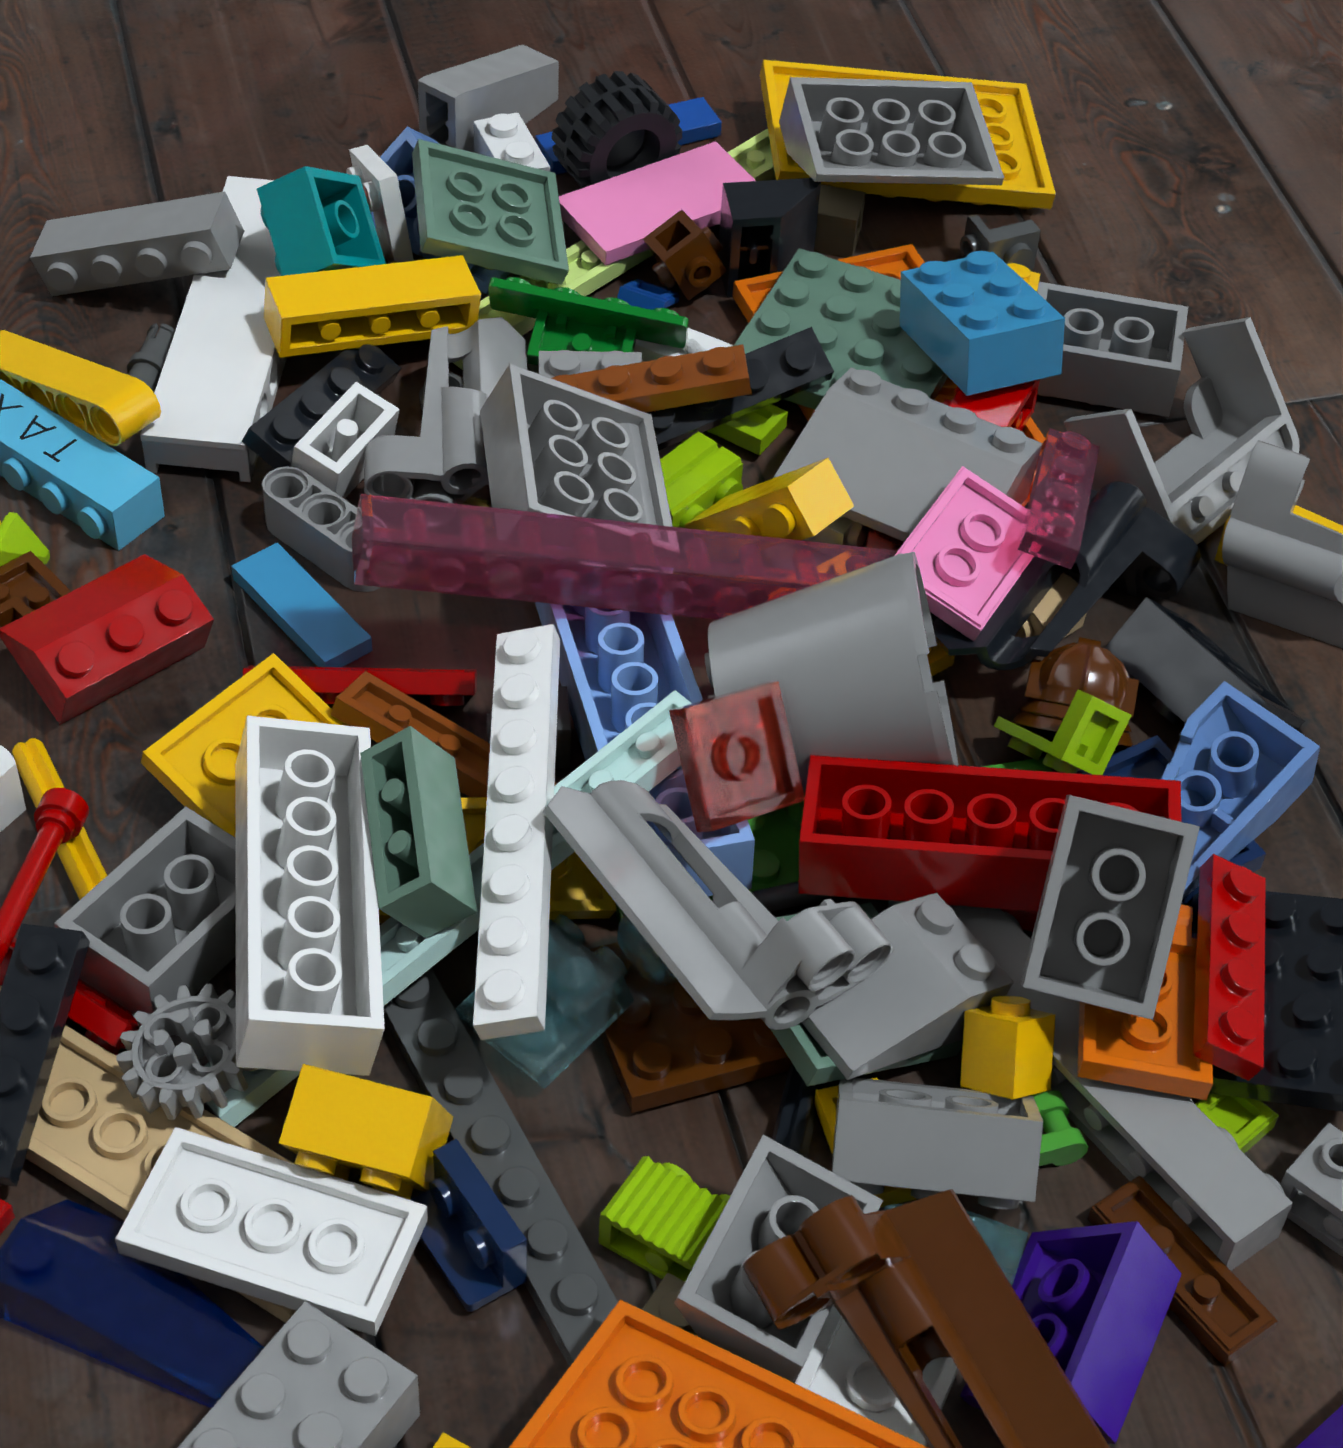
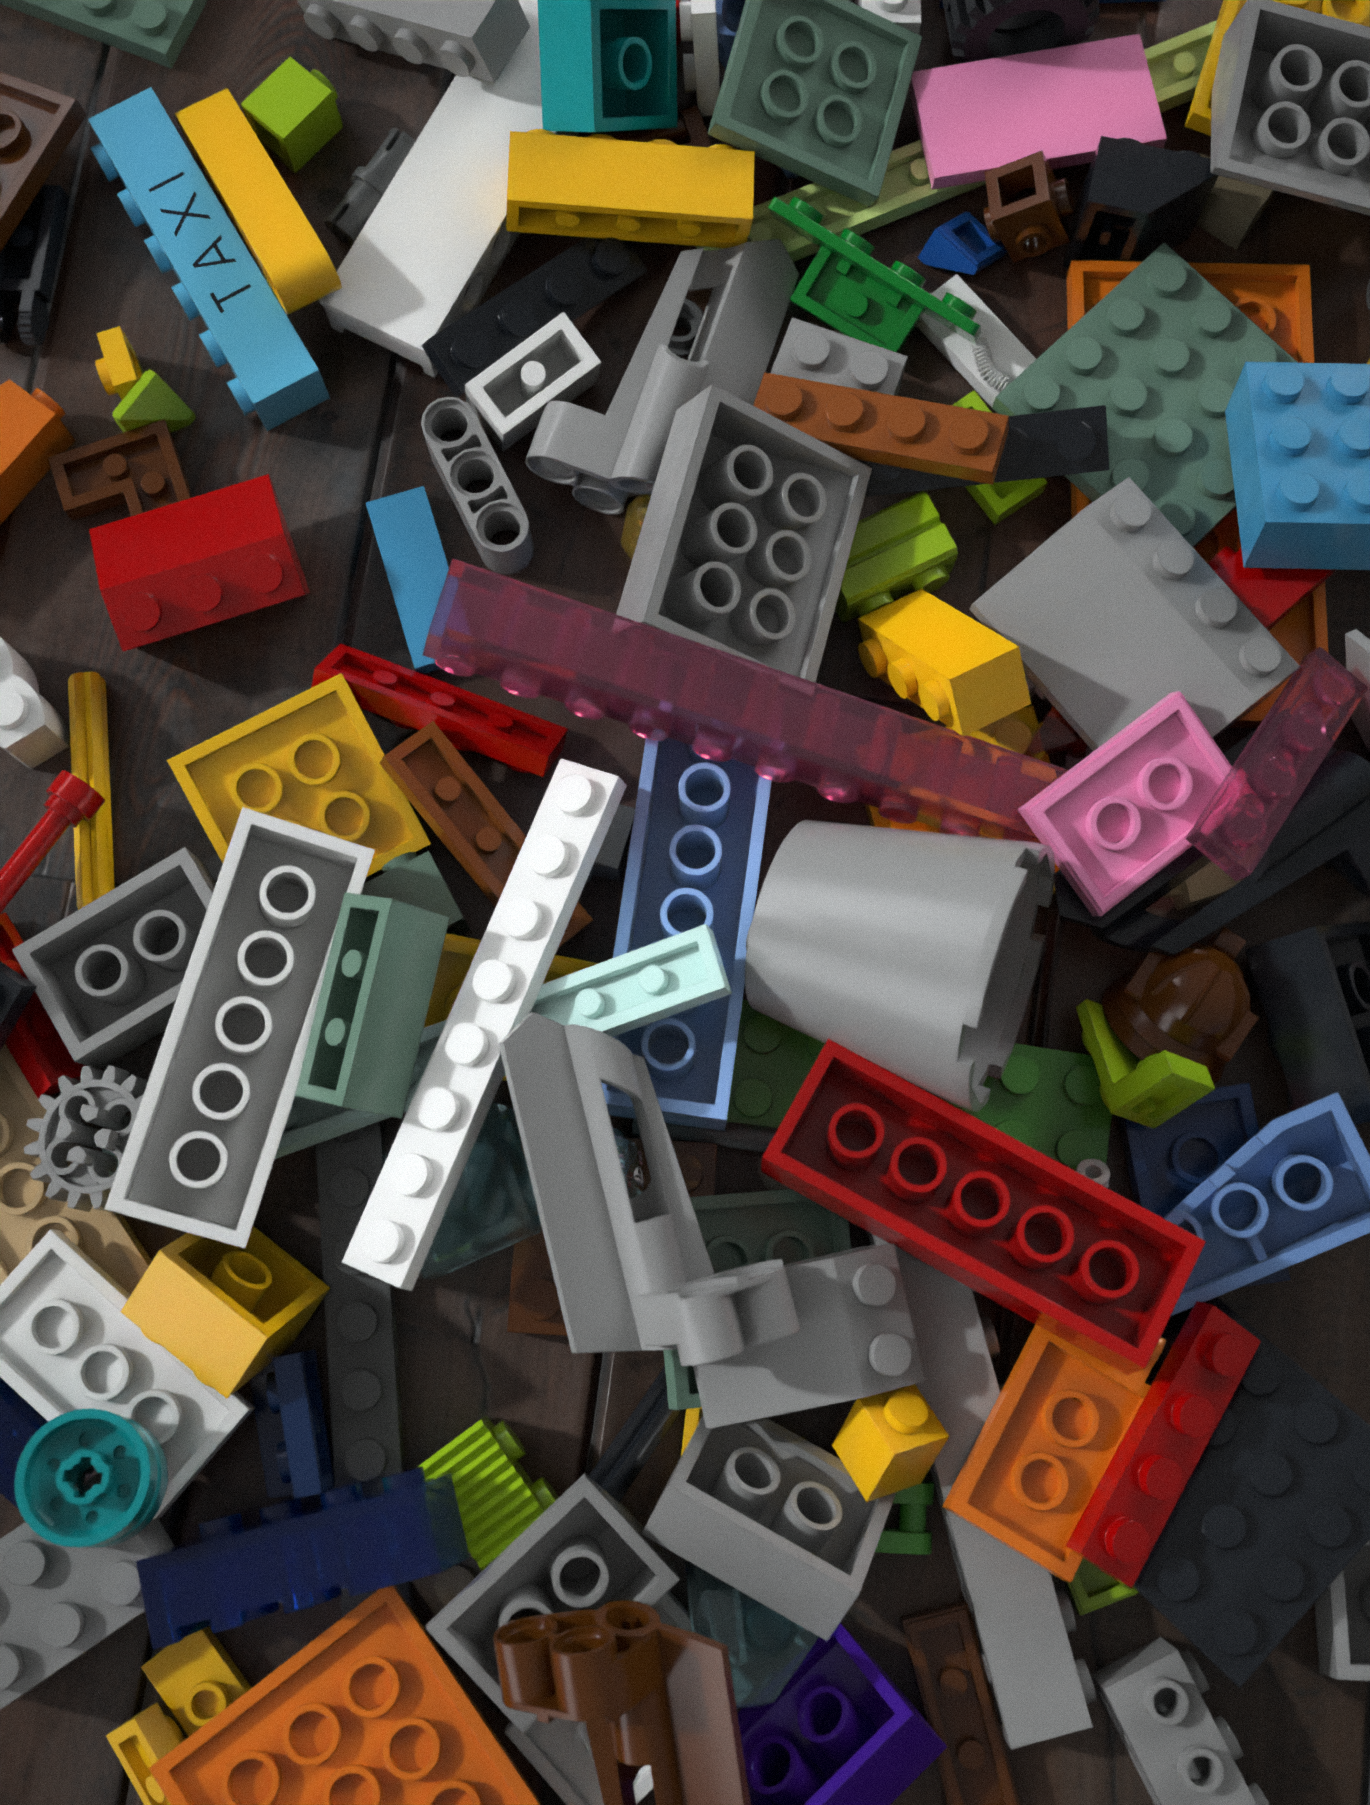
camera: 25 degrees right, 30 degrees up
clear red plate [669,681,805,832] -> none
light grey brick [1021,795,1200,1020] -> none
none -> teal wheel [15,1409,168,1548]
none -> clear blue wedge [136,1466,470,1649]
none -> lime brick [241,57,343,173]

